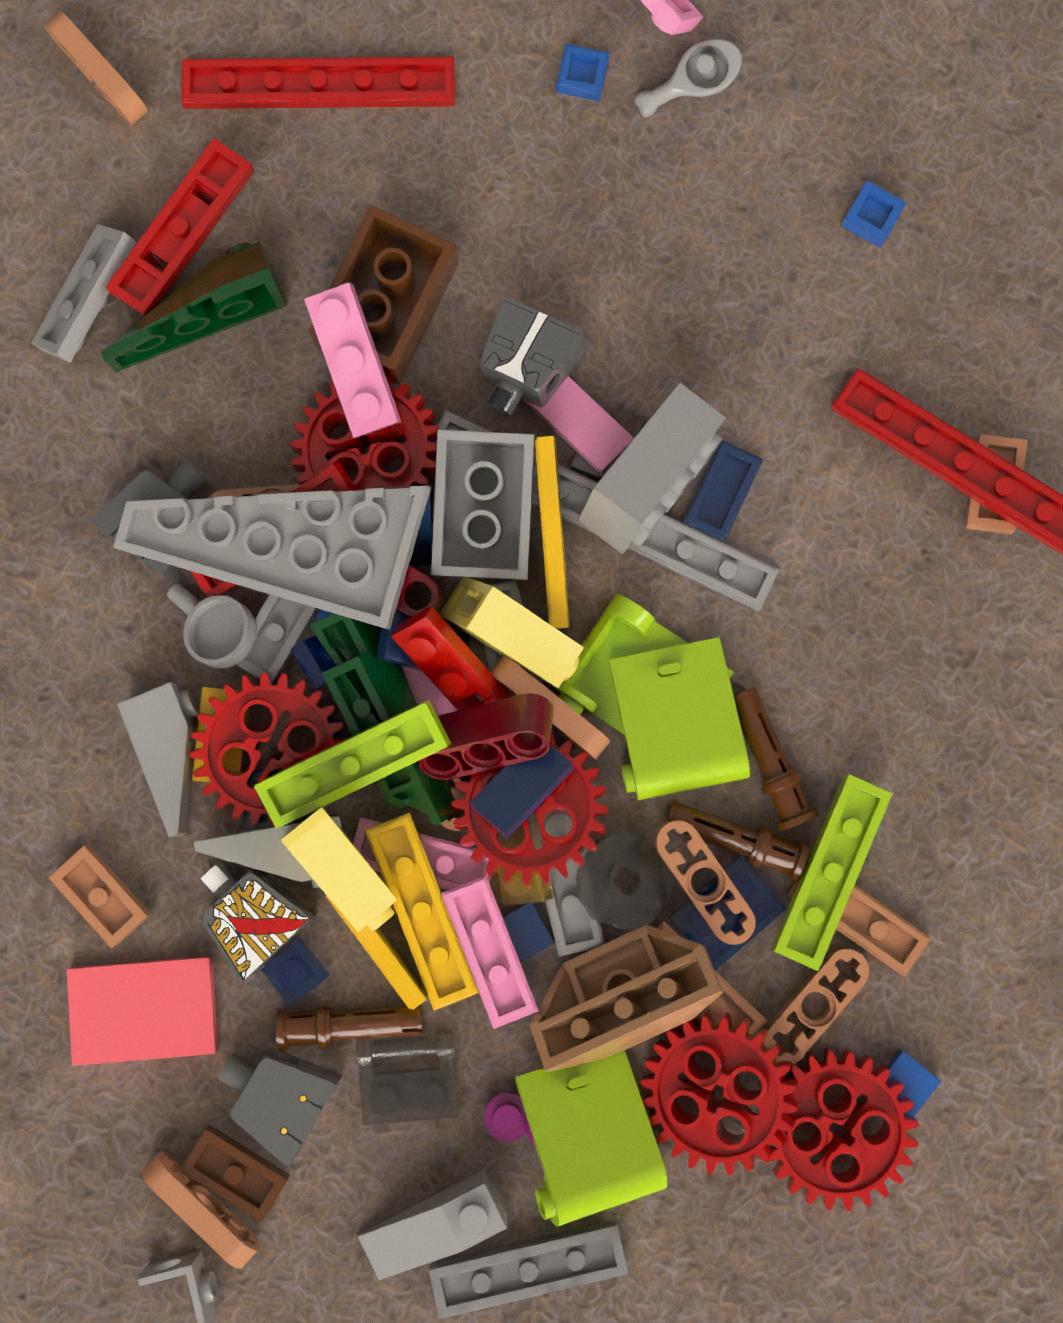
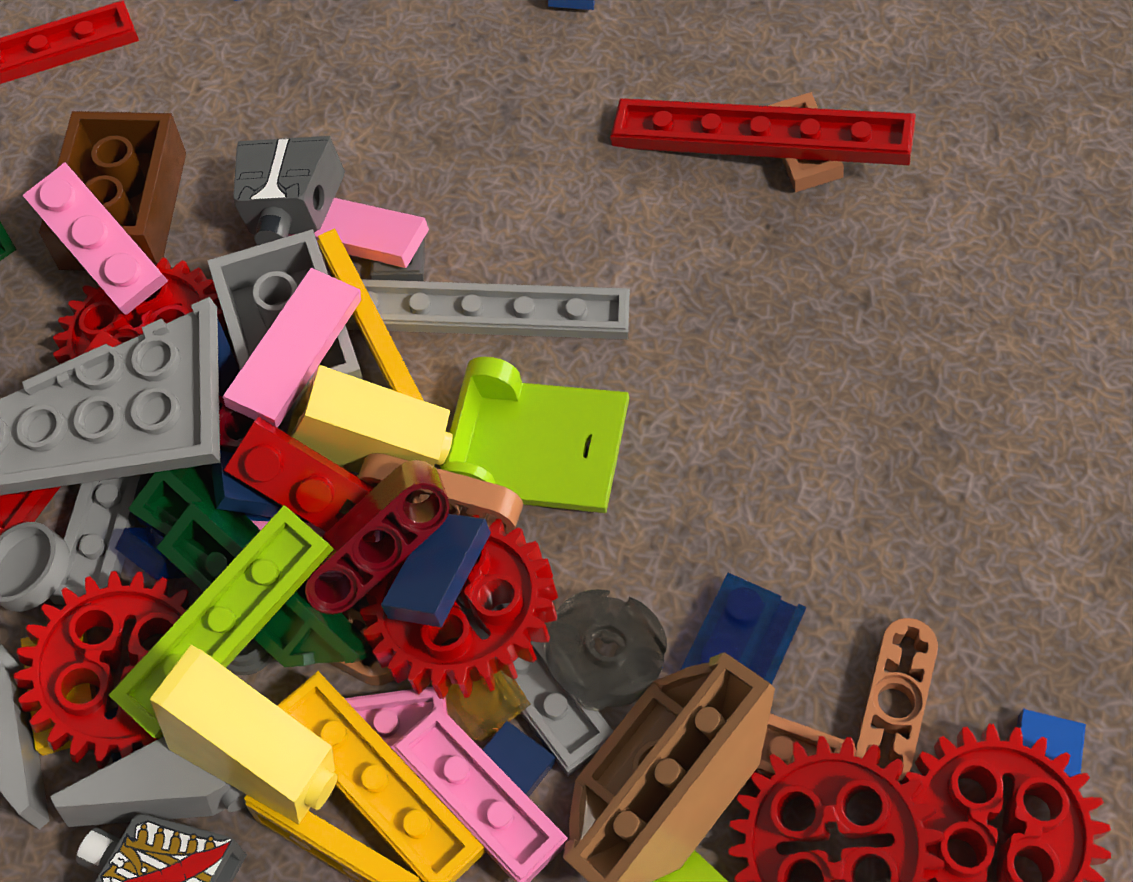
camera: 20 degrees left, 25 degrees down
light grey brick [578,383,726,555] -> none
lime door [609,637,750,801] -> none
nougat beam [654,819,756,945] -> none
reddish brown pin [665,799,810,882] -> none
dark blue tile [682,440,764,543] -> none
reddish brown pin [734,687,819,831] -> none
lime plate [770,774,893,971] -> none
nougat tile [785,862,931,977] -> none
none -> bright pink tile [223,268,361,428]

